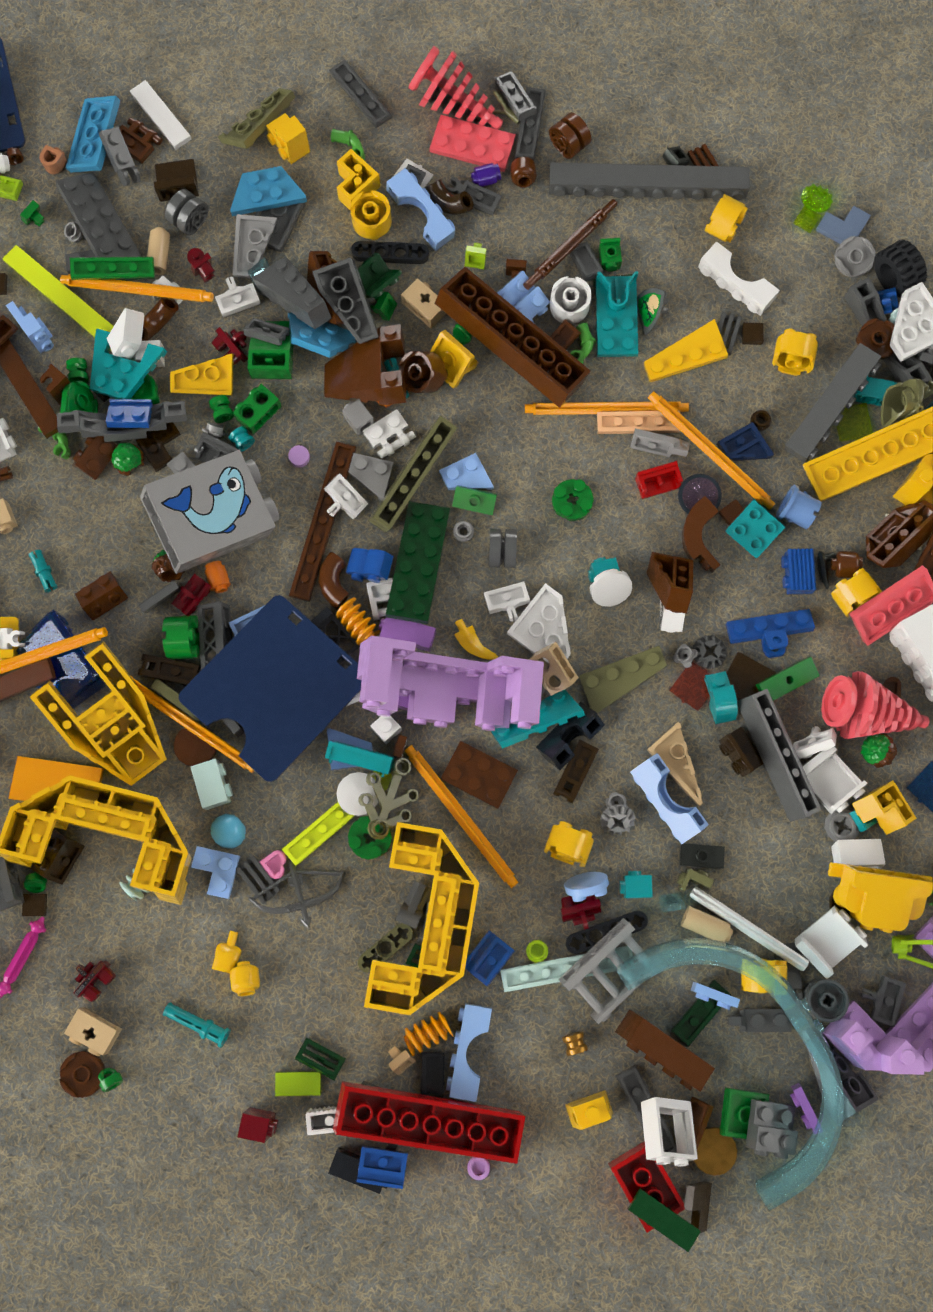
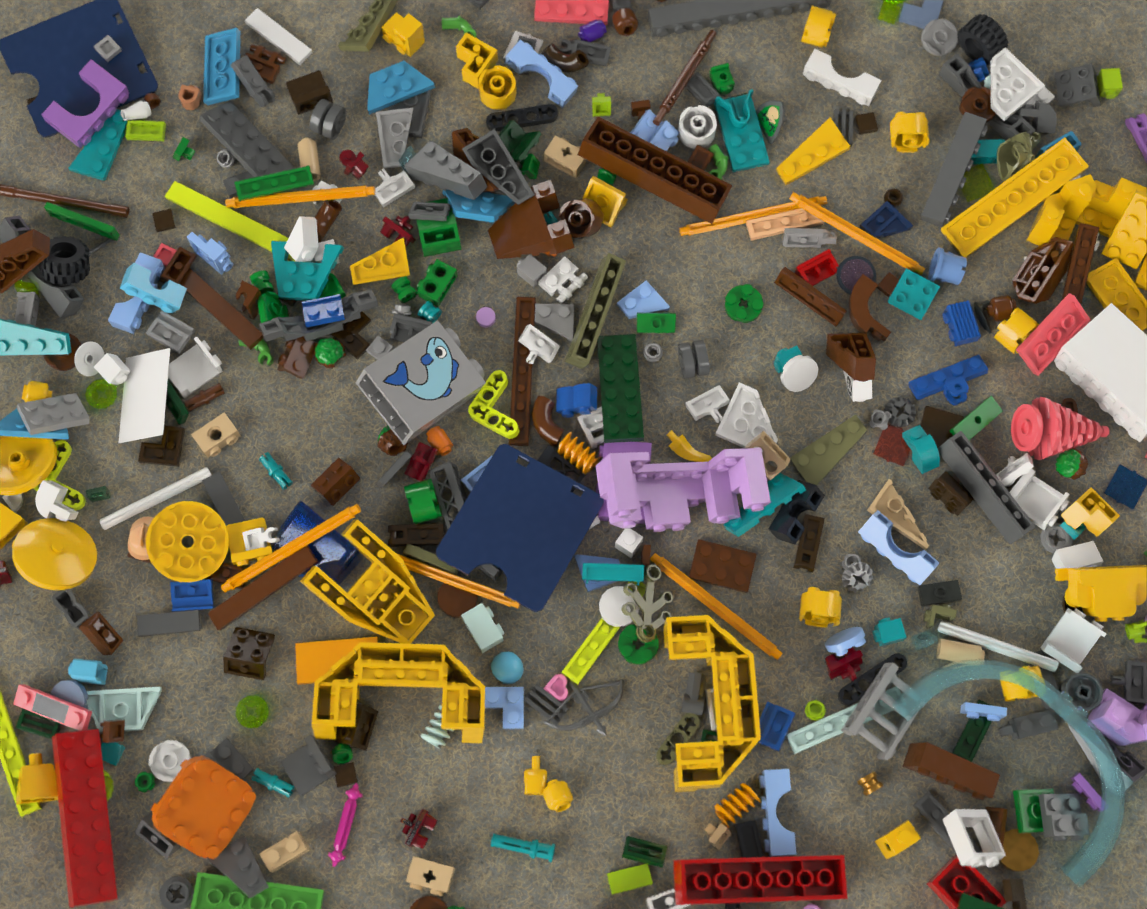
camera: 15 degrees left, 5 degrees down
none -> neon yellow beam [468,370,519,439]
none -> reddish brown tile [774,267,847,327]

